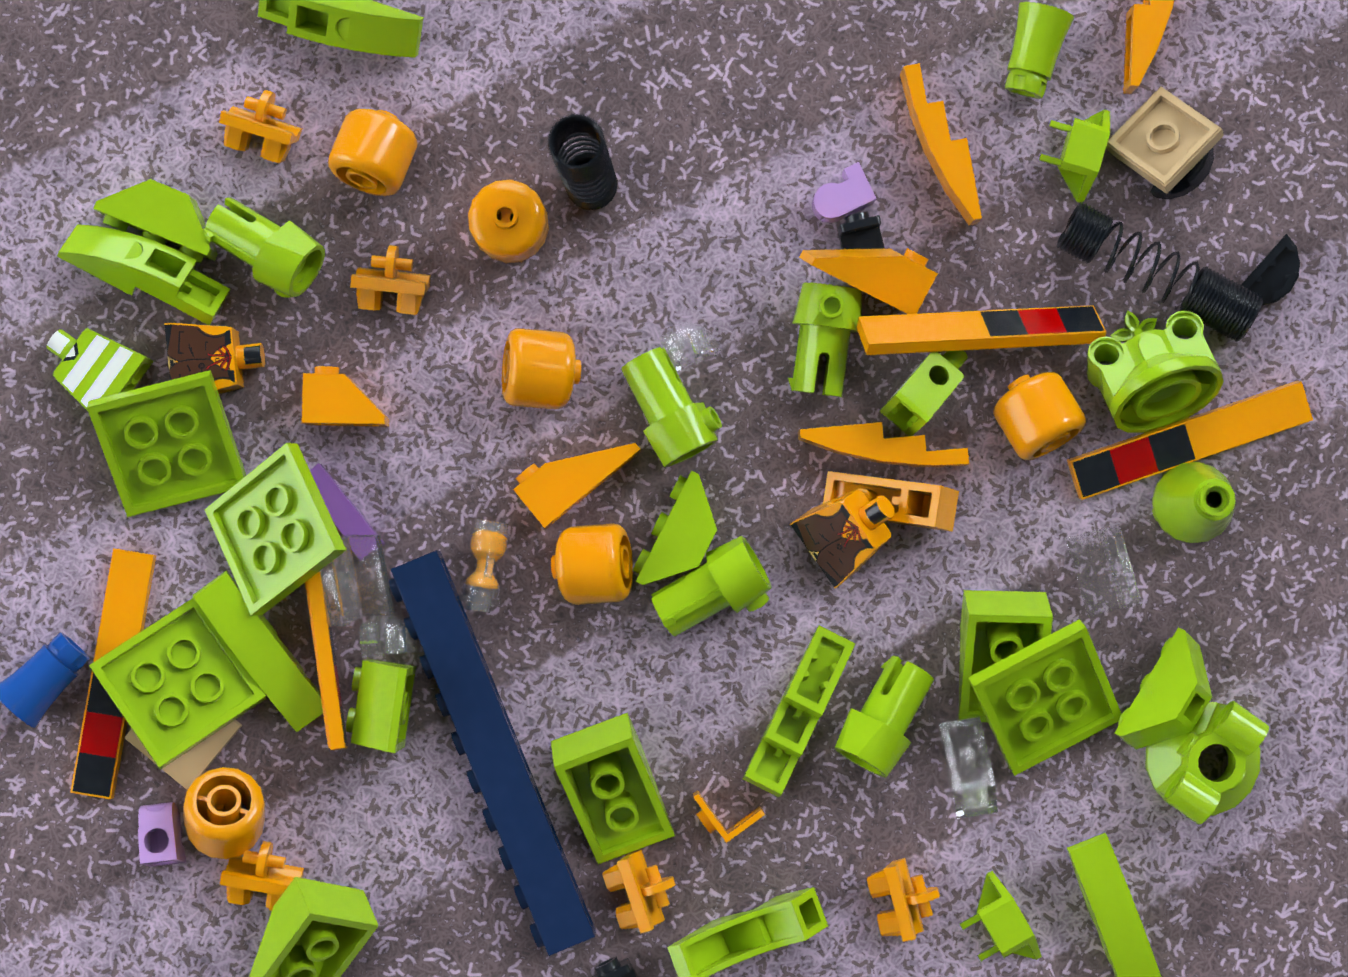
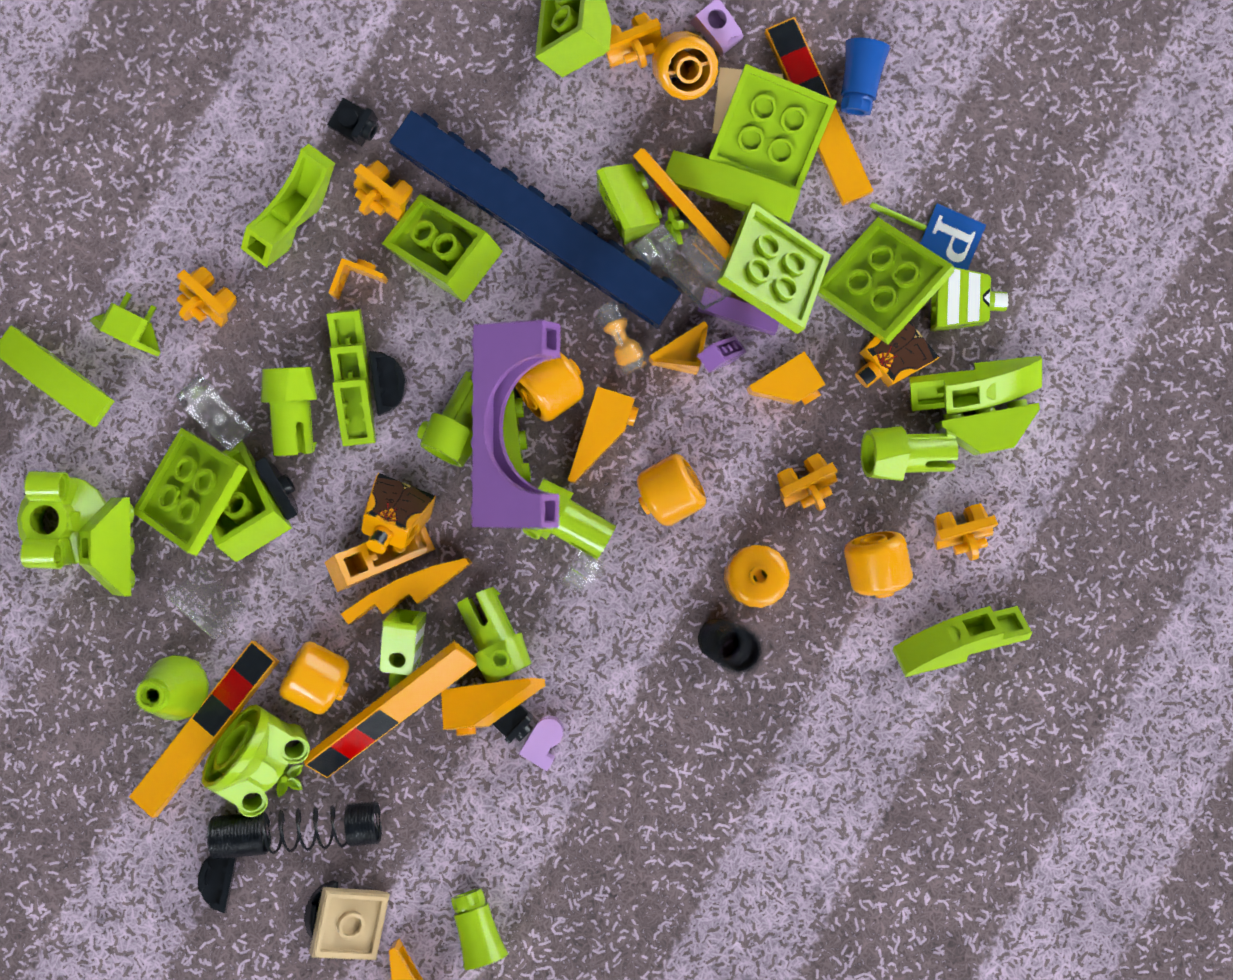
camera: 150 degrees right, 0 degrees up
light orange slope [900,63,982,226] -> none
lime piece [1039,109,1110,203] -> none
none -> black plate [255,457,298,520]
none -> black plate [368,351,407,416]
none -> medium lavender arch [471,320,560,528]
none -> light orange slope [649,321,708,375]
none -> lime plant [665,207,688,245]
none -> medium lavender piece [697,336,746,373]
none -> blue piece [870,202,986,270]

